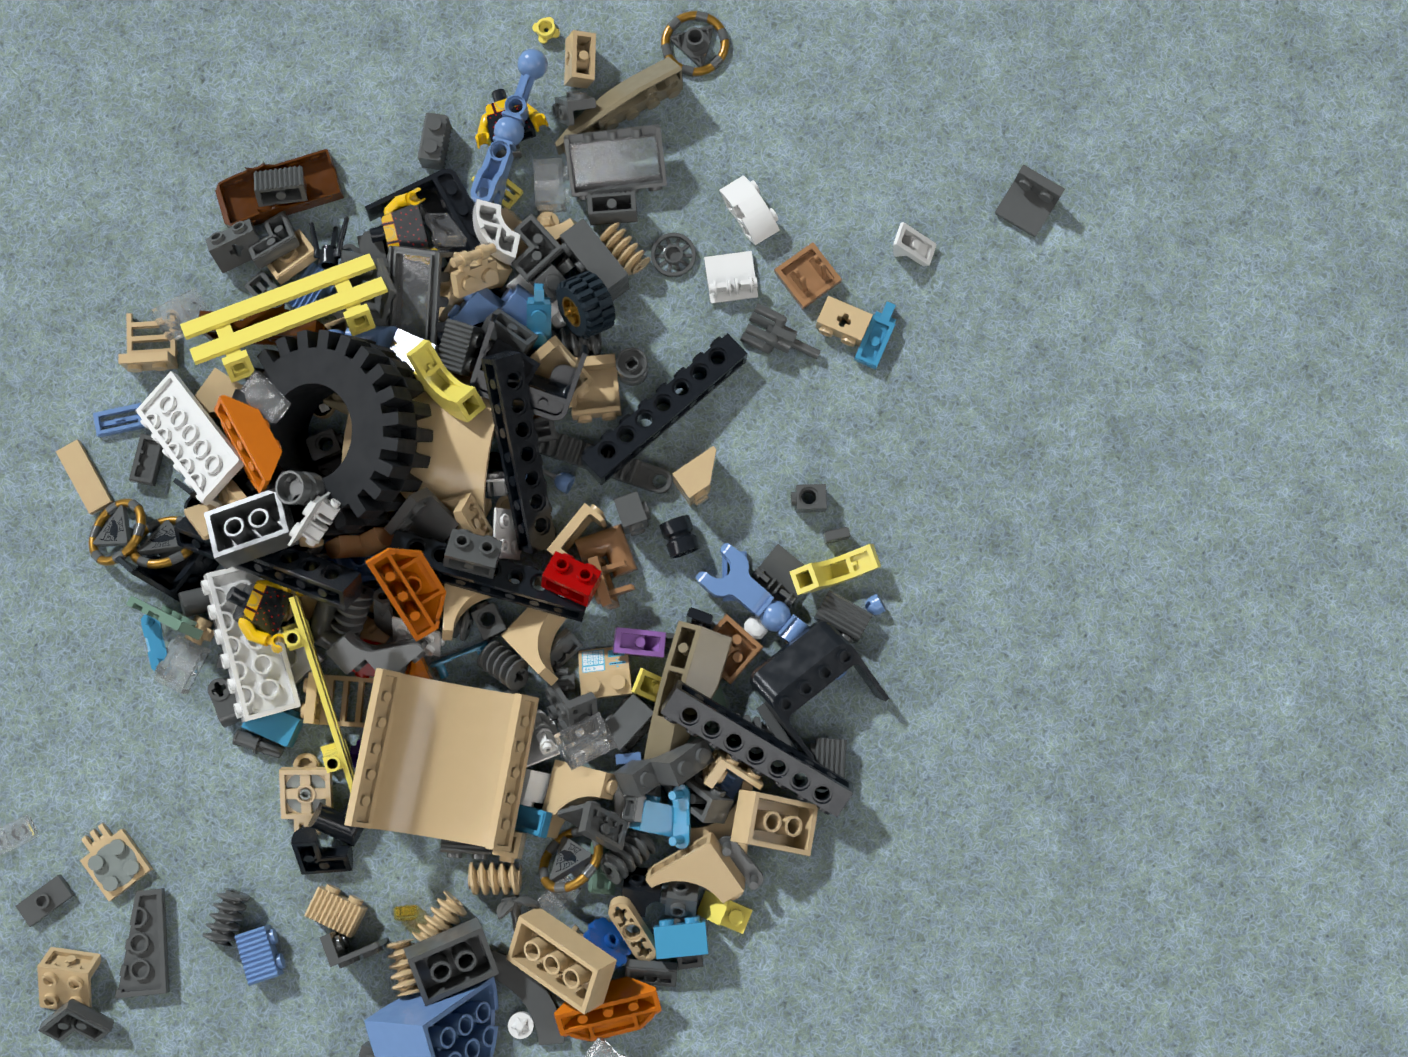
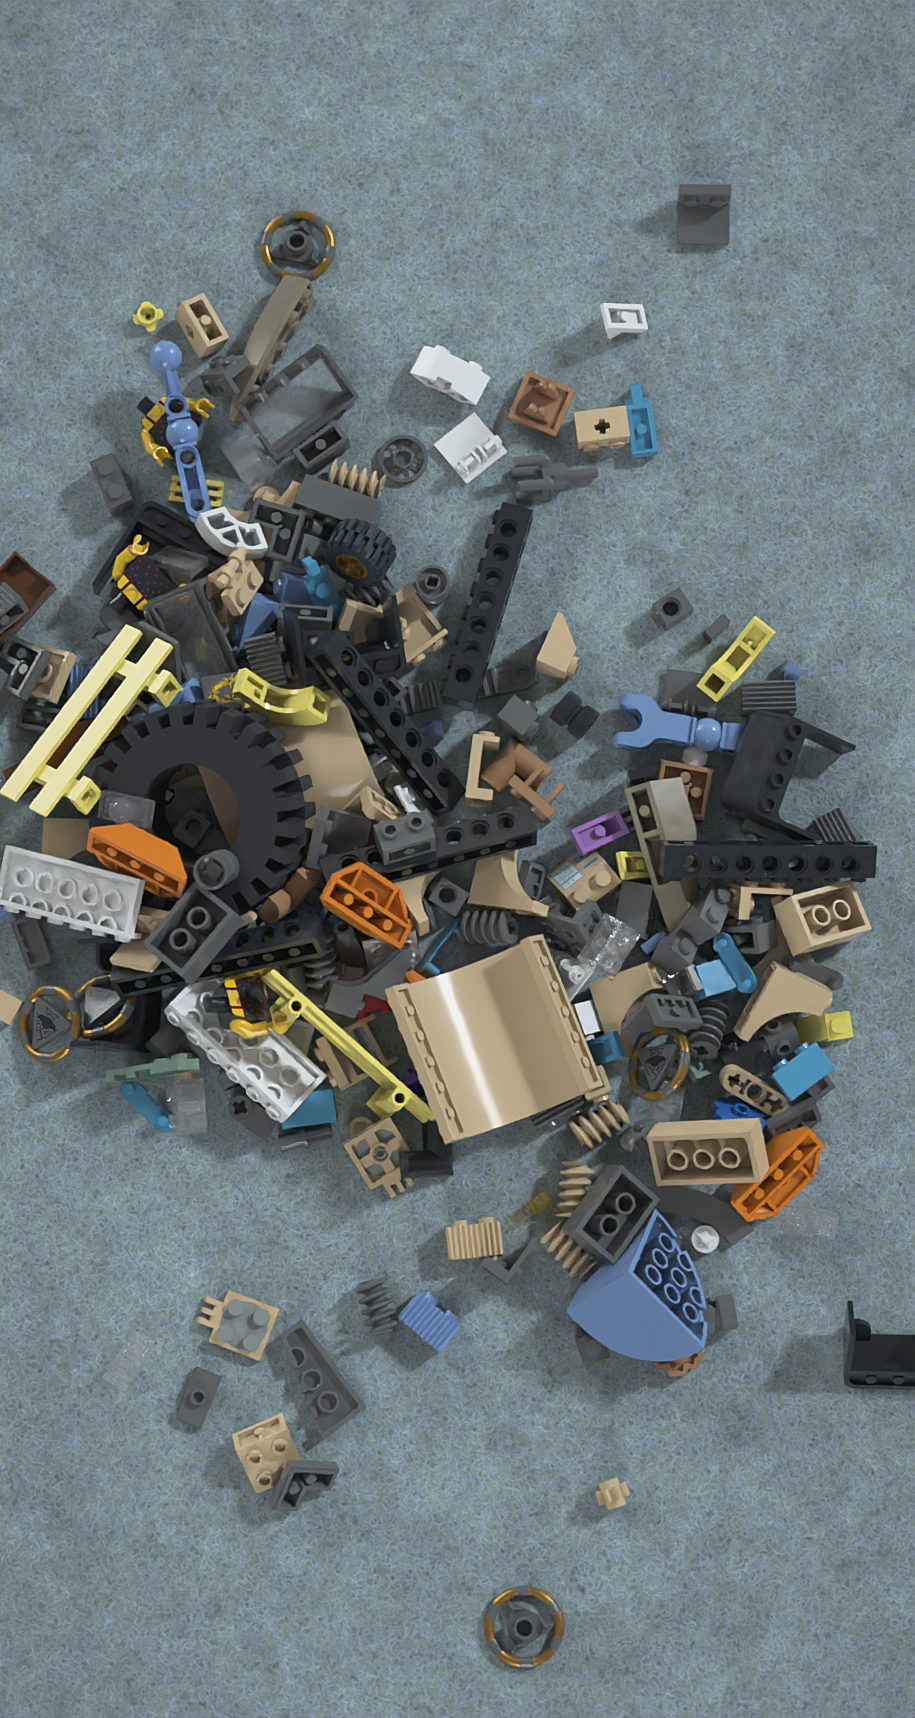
camera: 30 degrees left, 0 degrees up
white hinge [288,492,341,546] -> none
black brick [291,827,353,875] -> none
black plant [309,216,349,269] -> none
red brick [541,551,602,607] -> none

